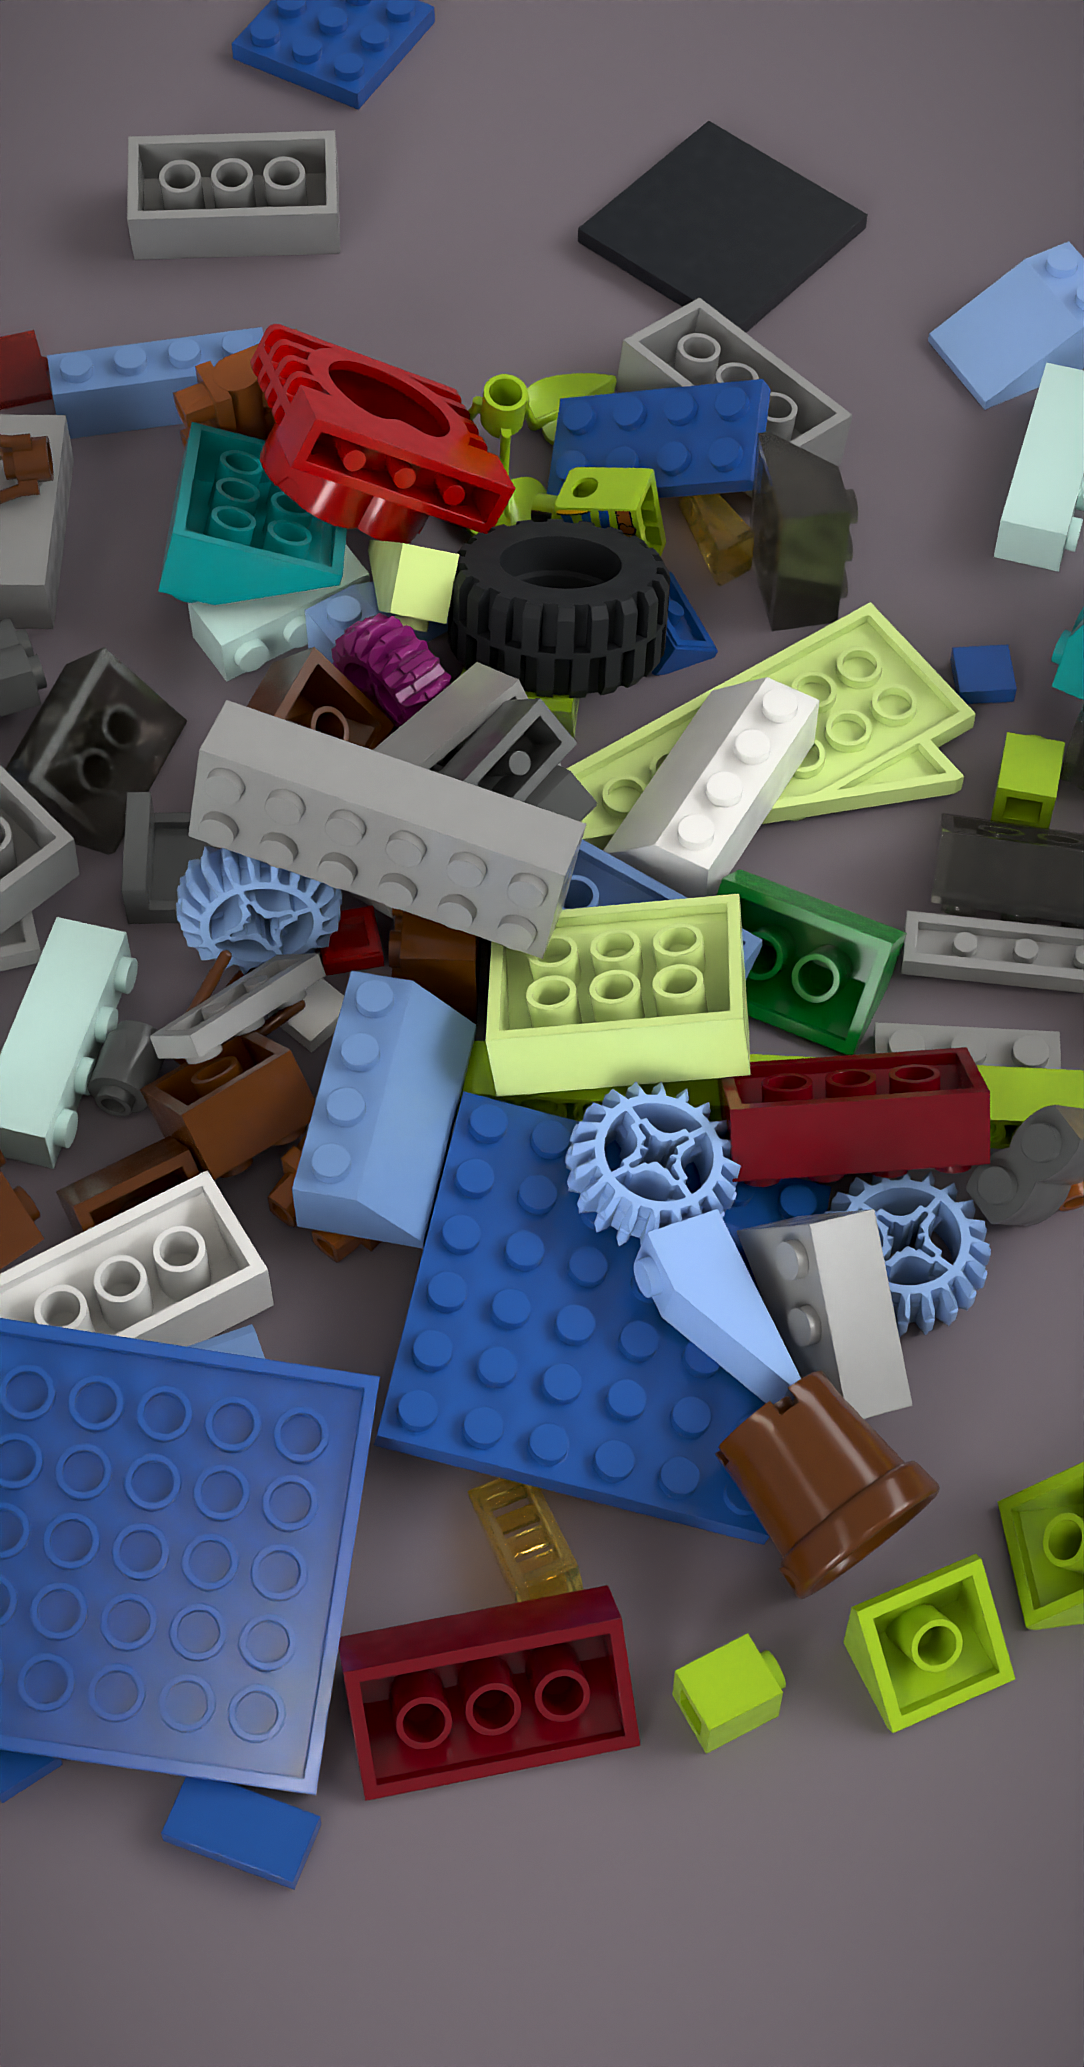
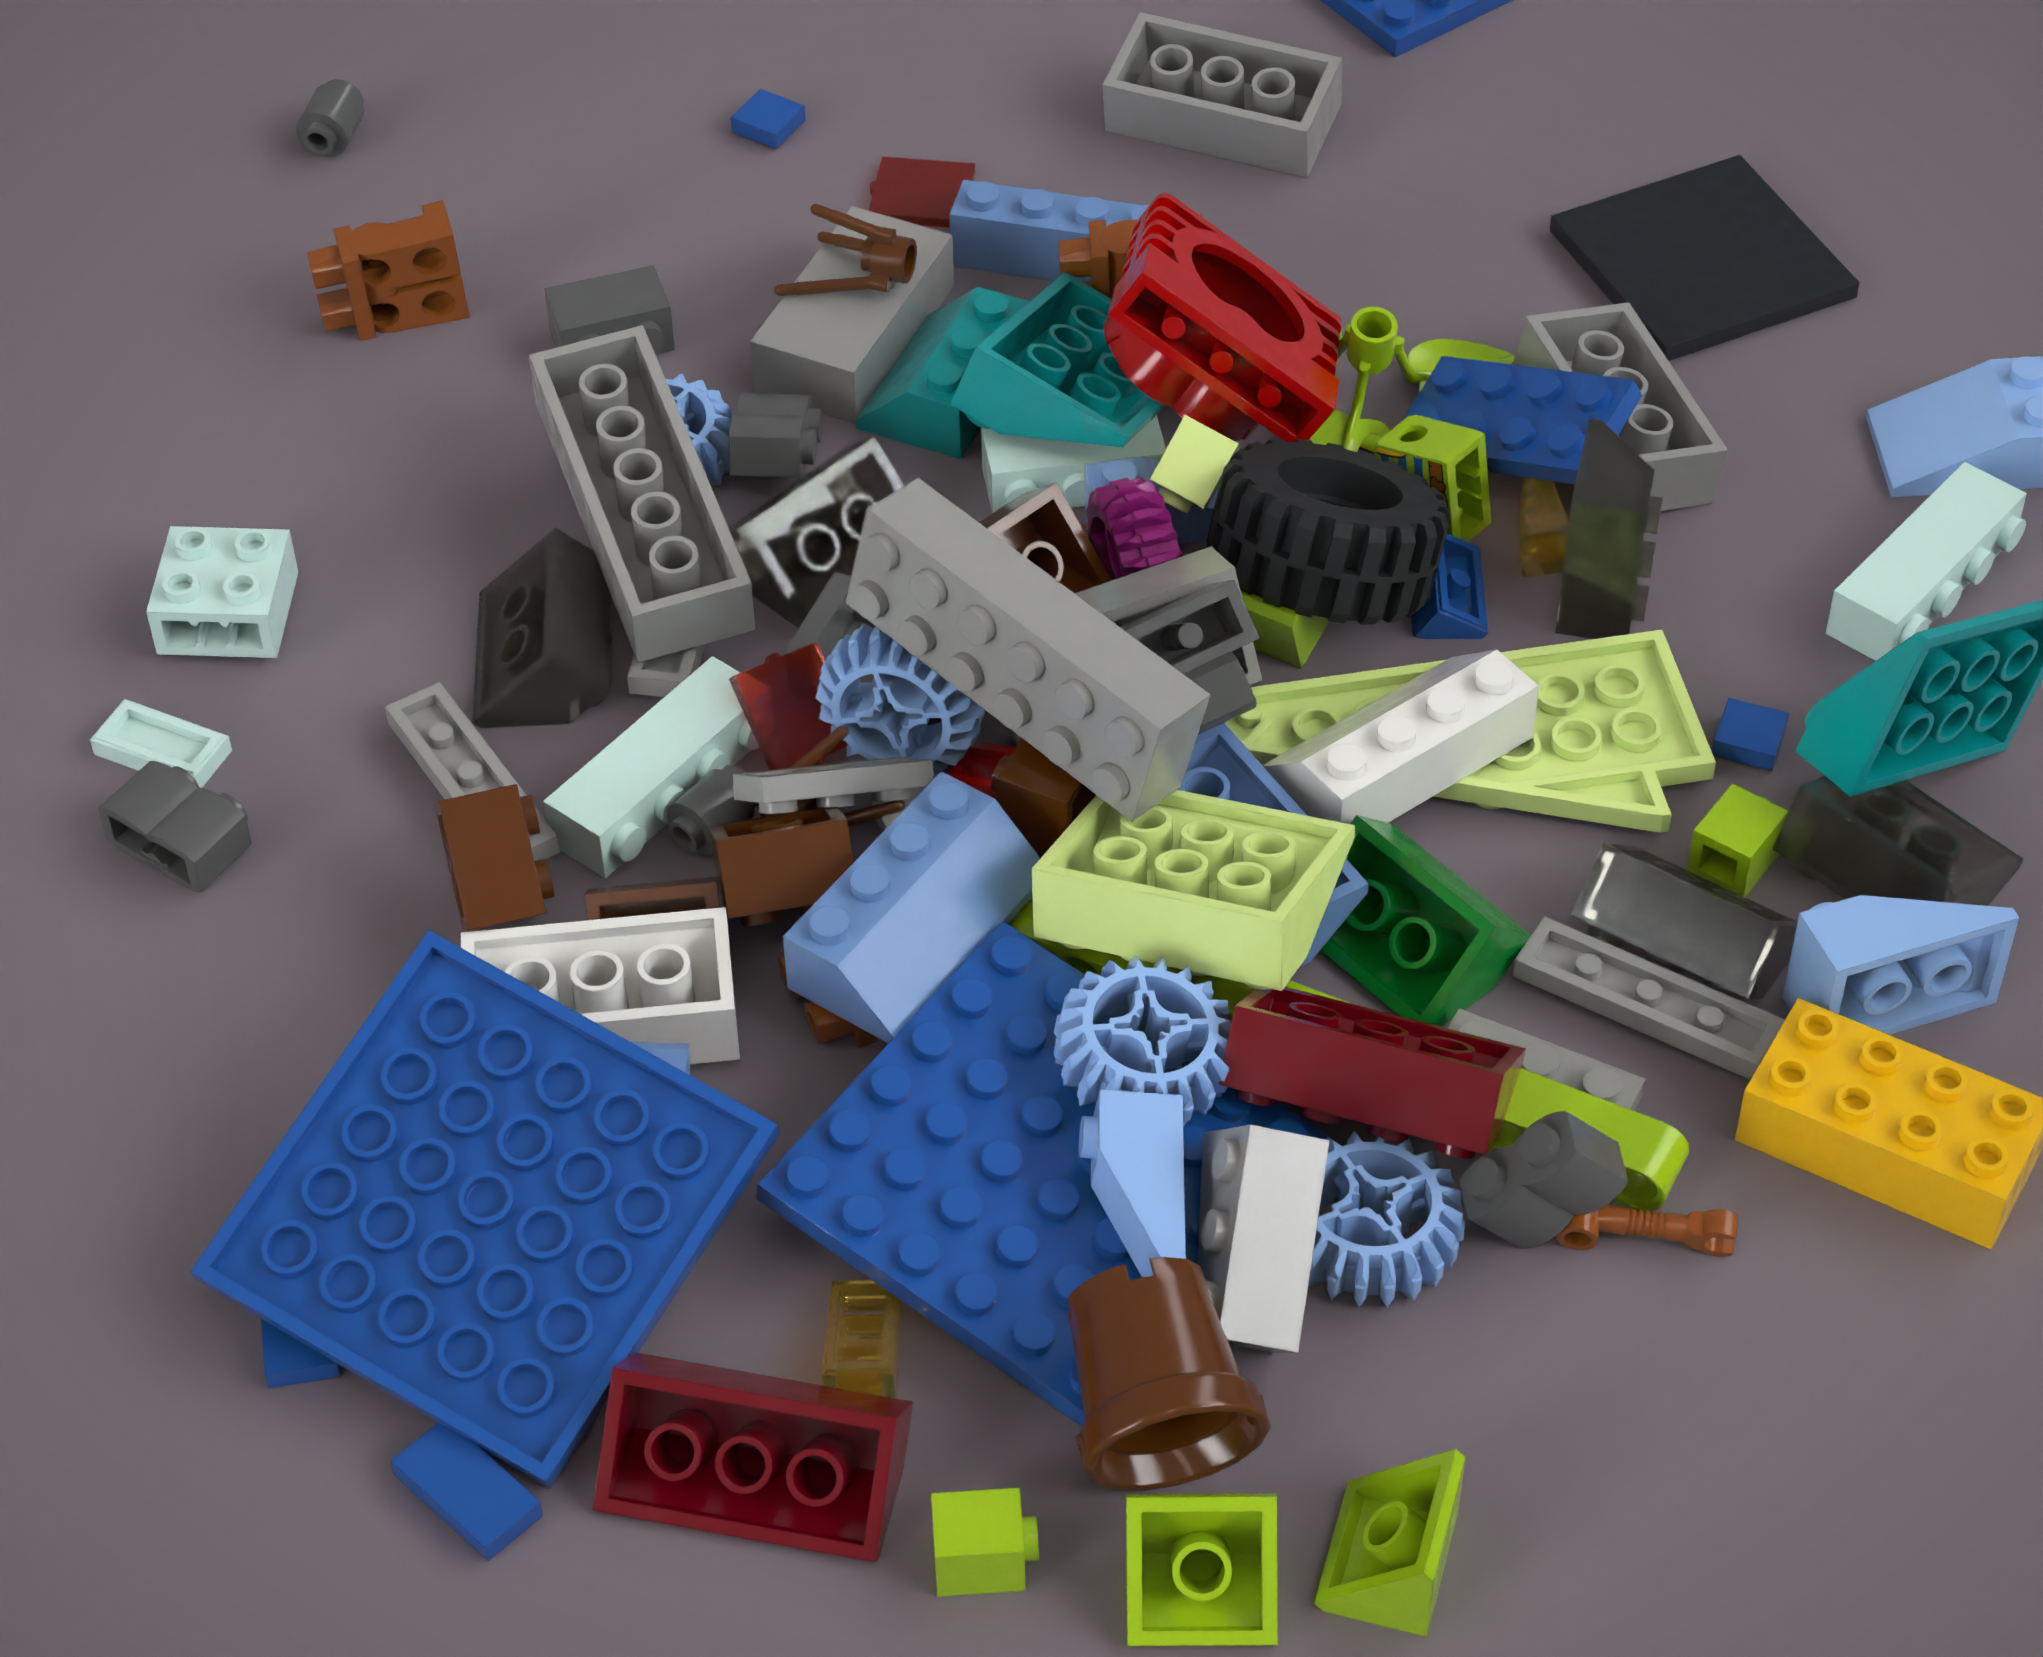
camera: 25 degrees right, 10 degrees down
none -> clear red piece [729,641,848,770]
none -> teal slope [856,287,1029,459]

